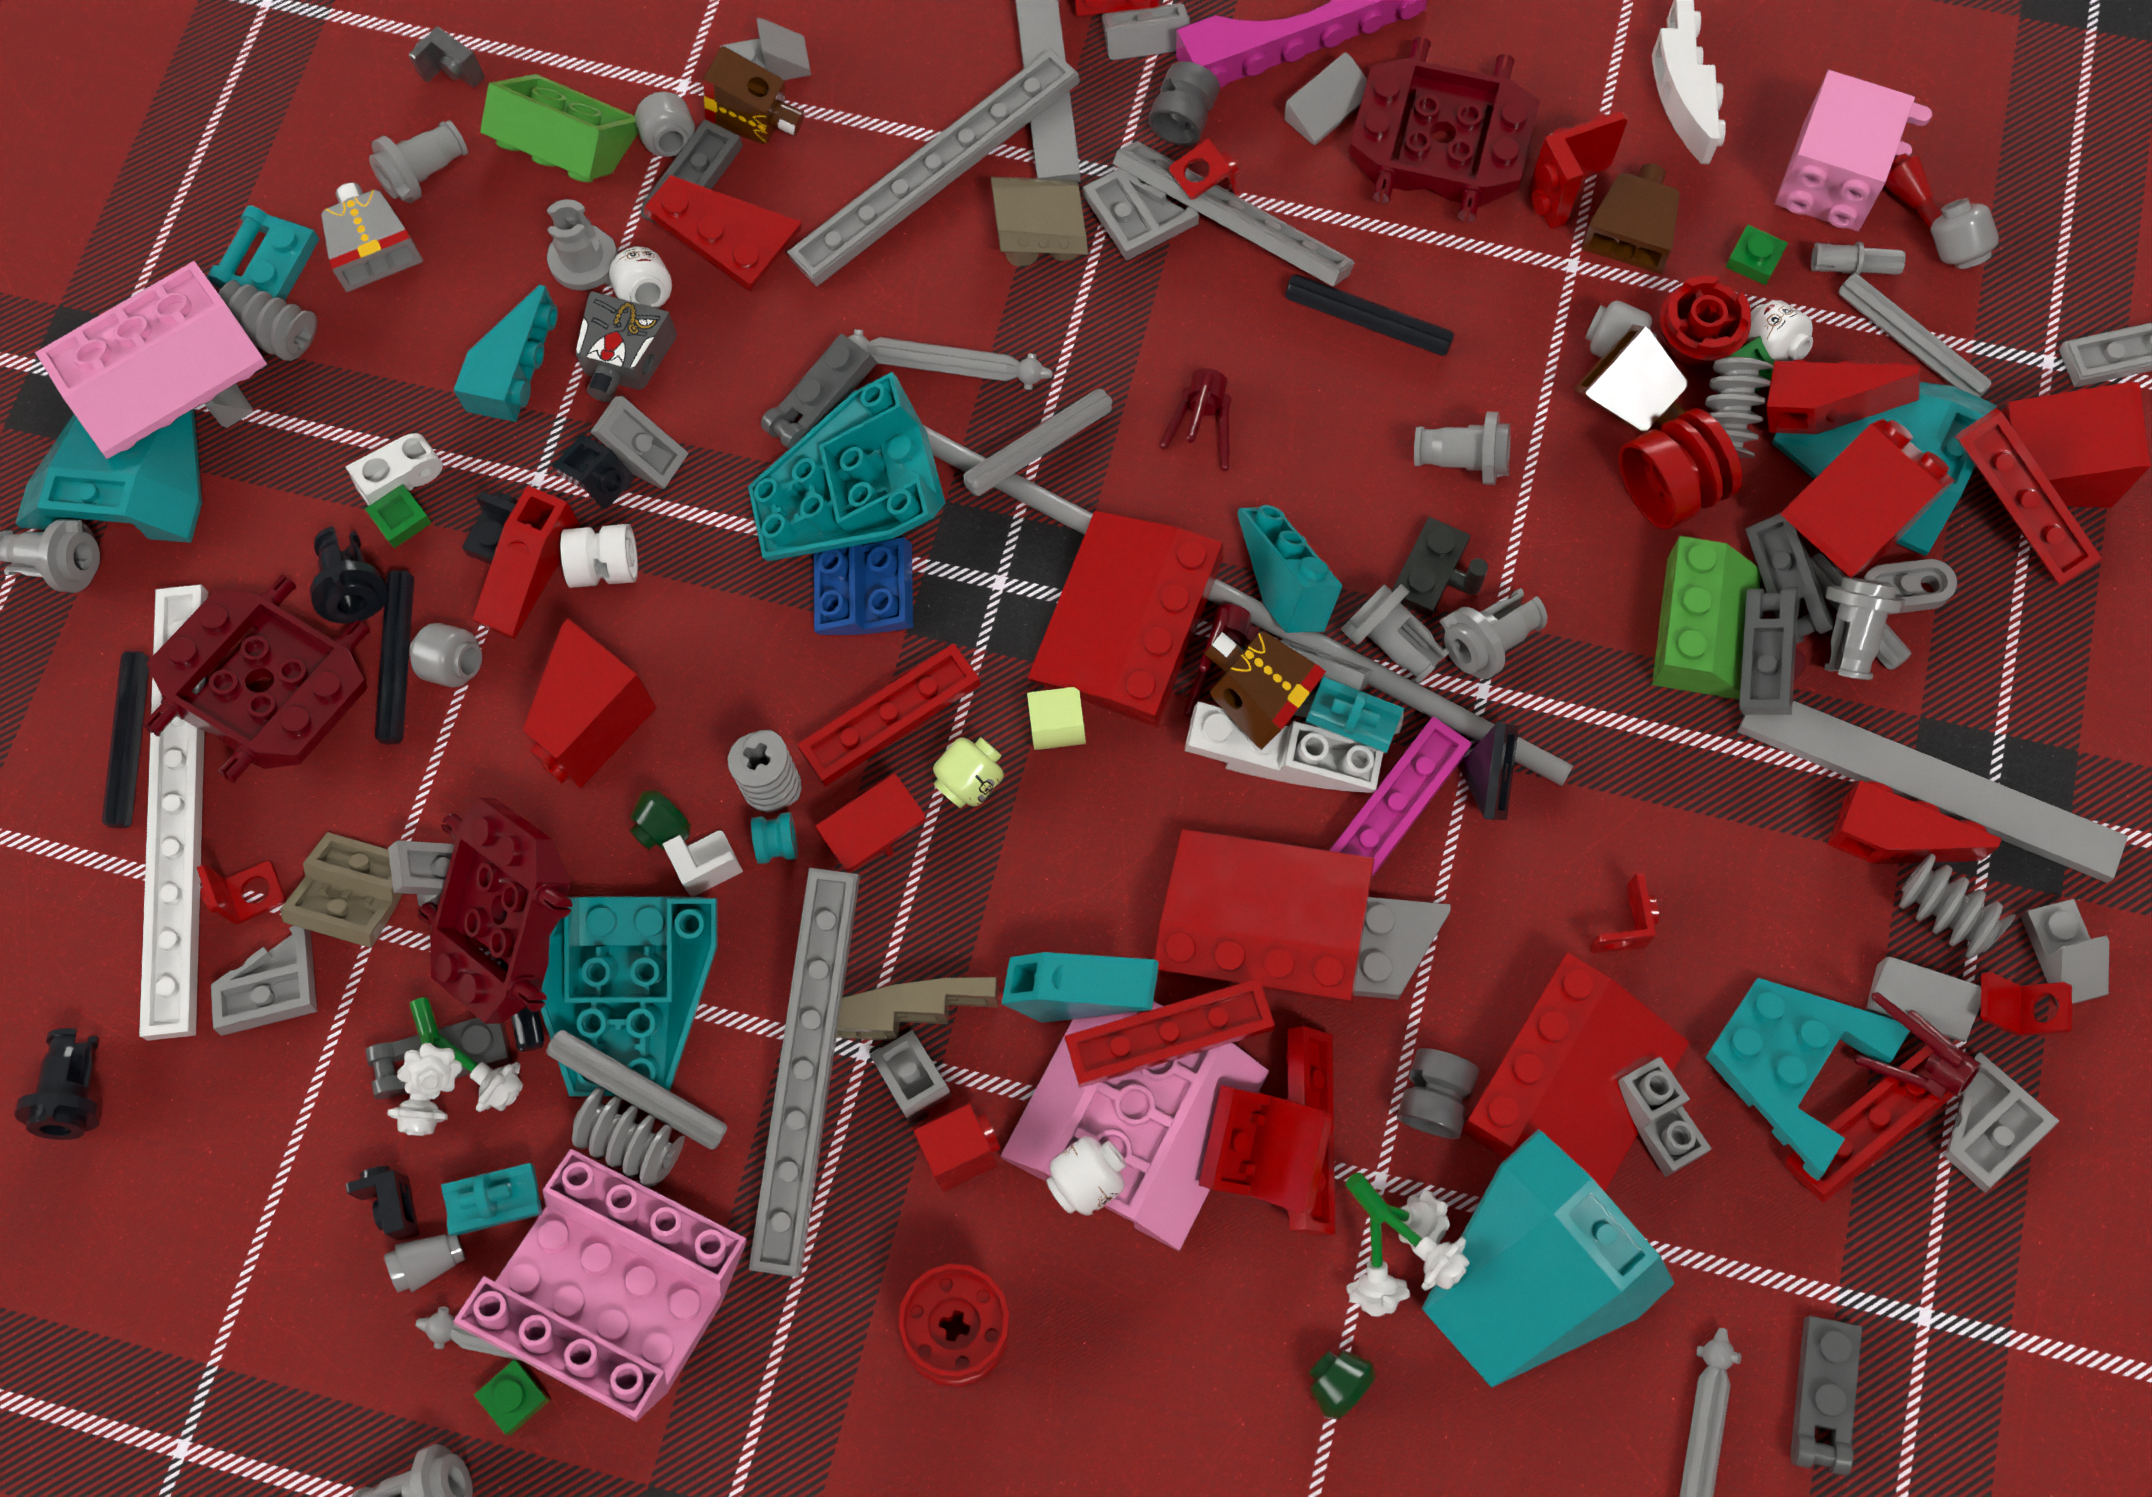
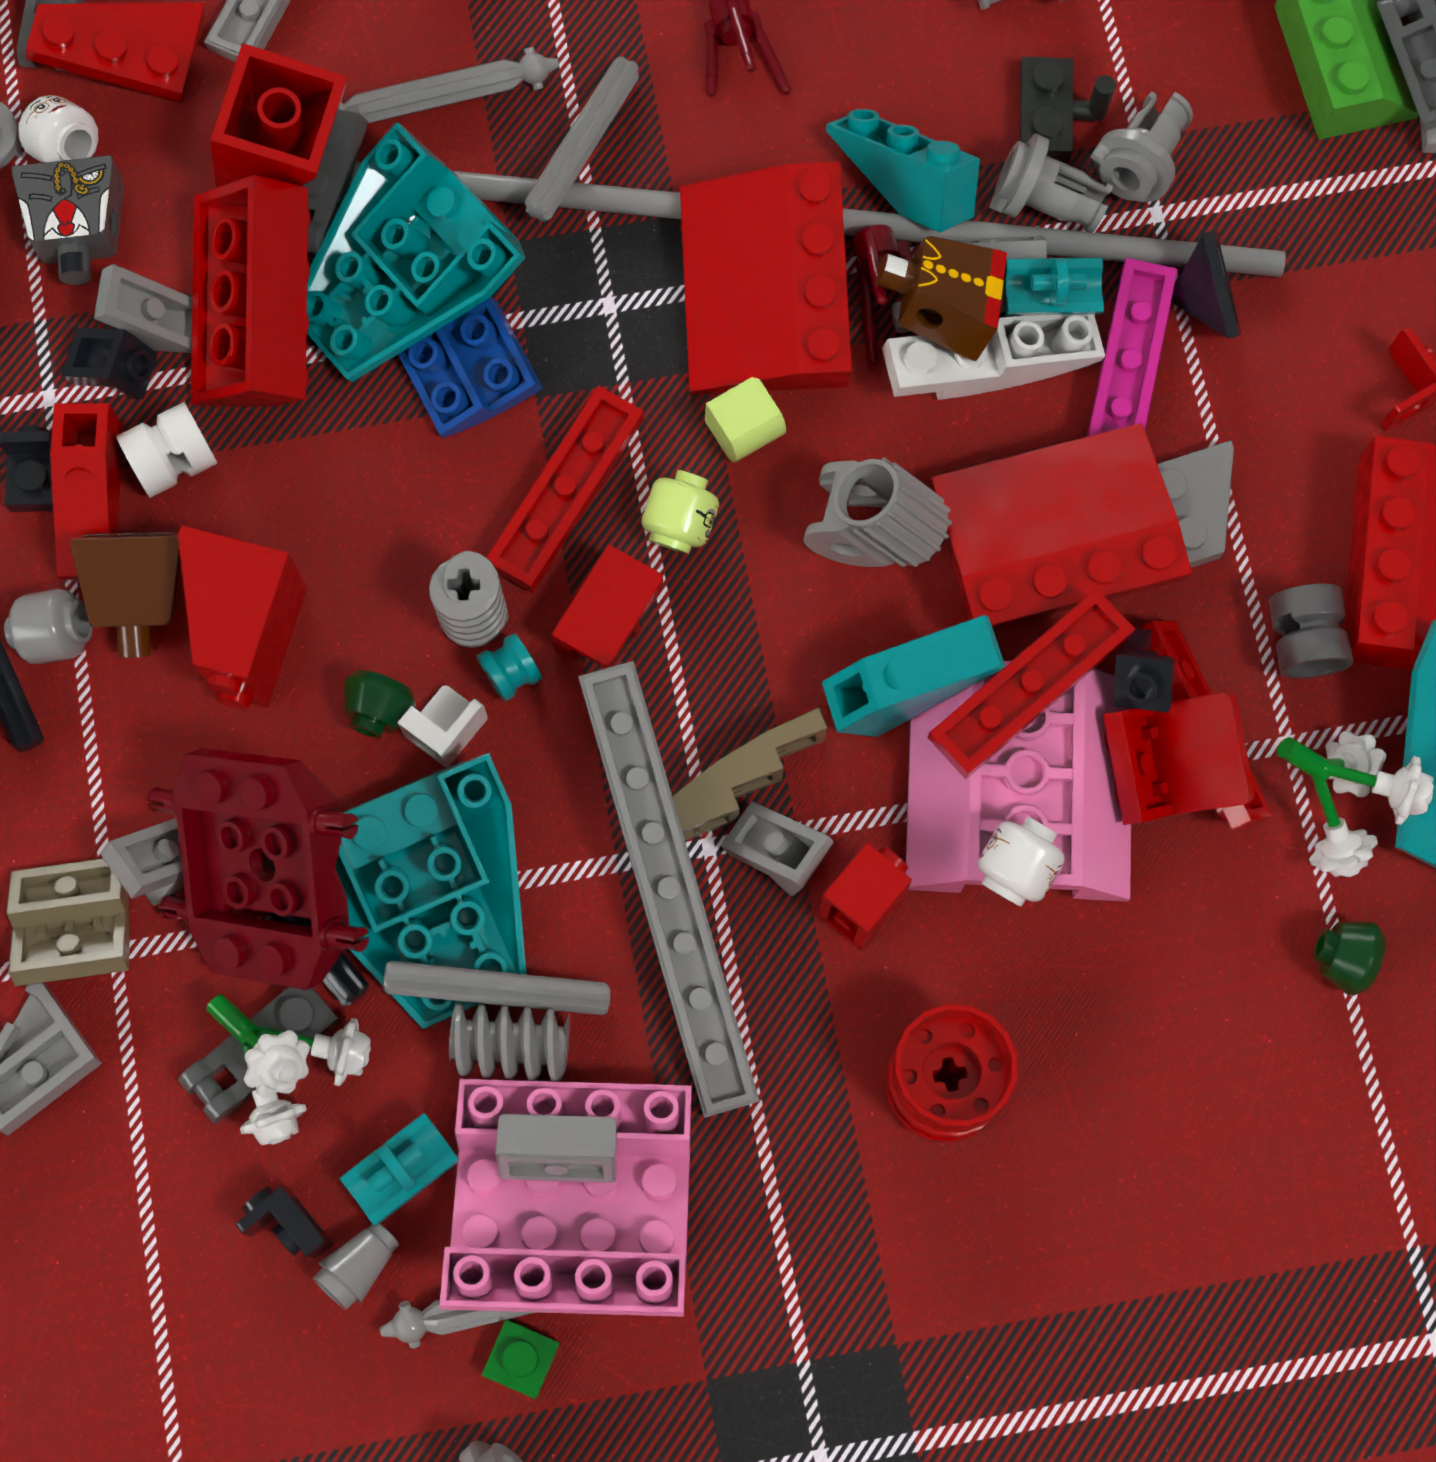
camera: 30 degrees left, 5 degrees up
none -> reddish brown torso [71,531,181,658]
none -> red slope [191,175,311,407]
none -> red slope [210,43,348,188]
none -> light grey slope [495,1114,617,1183]
none -> light grey piece [803,457,952,567]
none -> black bracket [1114,628,1175,712]

